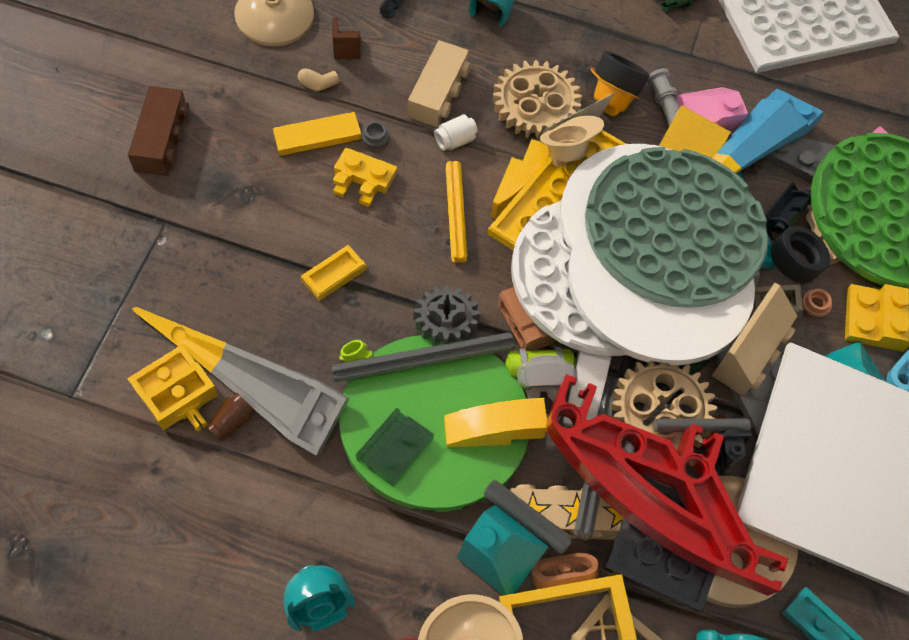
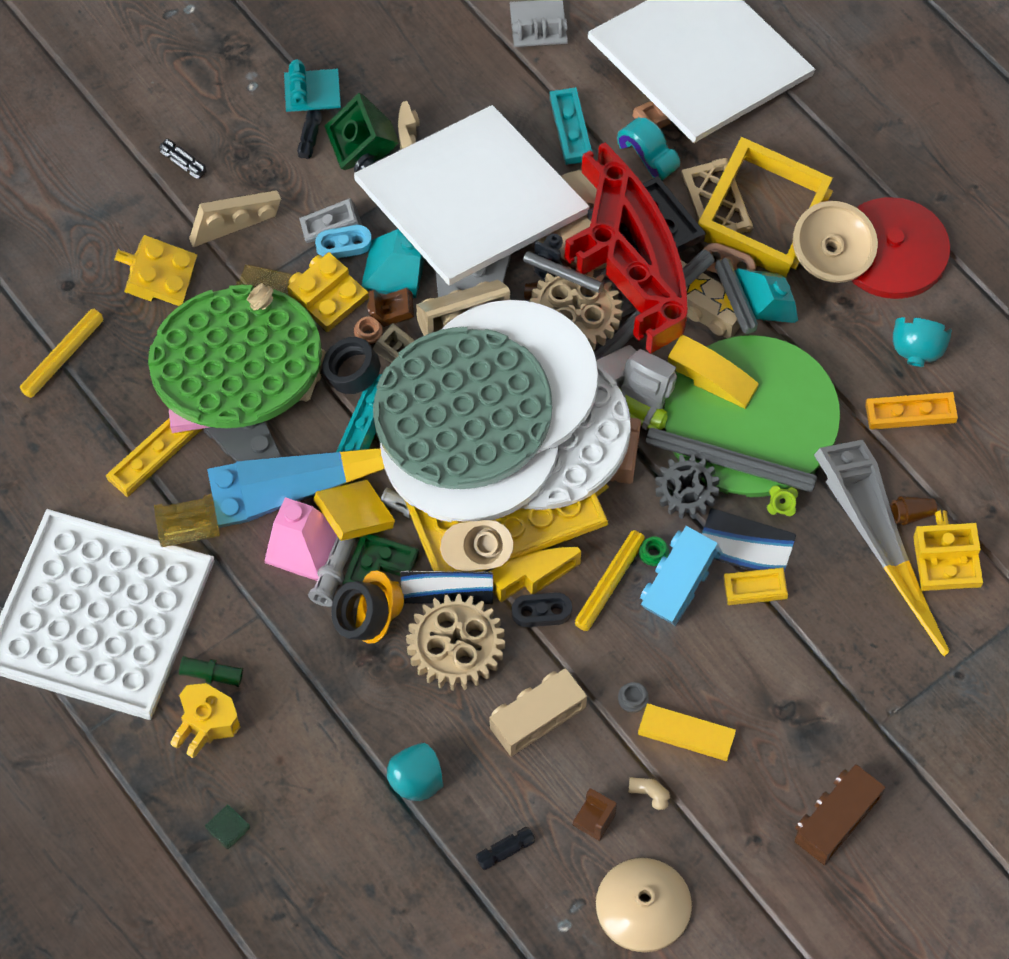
camera: 140 degrees left, 0 degrees up
yellow plate [333,147,397,208] -> none
clear green plate [356,408,434,487] -> none
white brick [434,114,478,151] -> none
black hinge [765,182,811,240] -> none
none -> yellow tile [106,418,203,497]
none -> clear yellow plate [154,494,220,547]
none -> dark green tile [342,534,419,586]
none -> reddish brown bracket [367,288,414,327]
none -> black plate [512,592,572,627]
none -> green plate [639,537,669,566]
none -> medium azure wedge [640,526,723,626]
none -> sticker [702,508,796,572]
none -> light orange plate [865,392,958,430]

